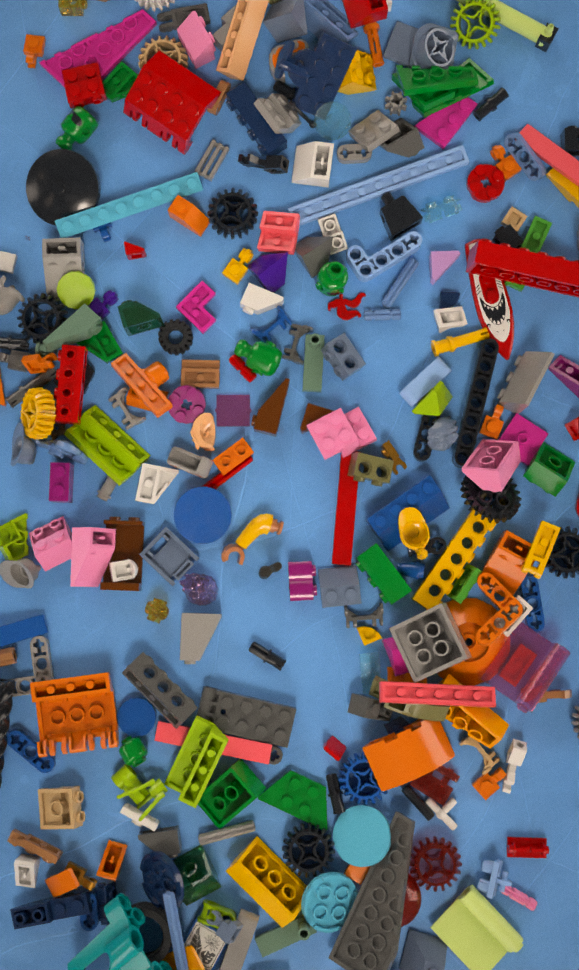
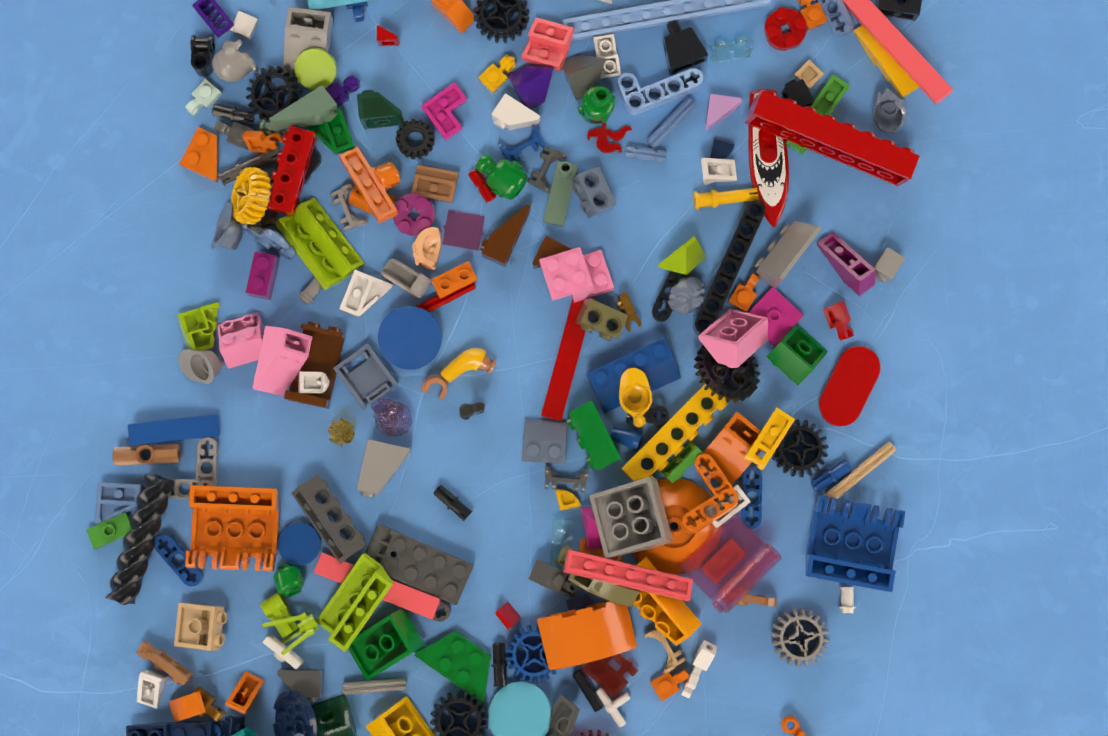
camera: 10 degrees right, 0 degrees up
magenta brick [288,561,317,601] -> none
light blue beam [399,357,452,407] -> none

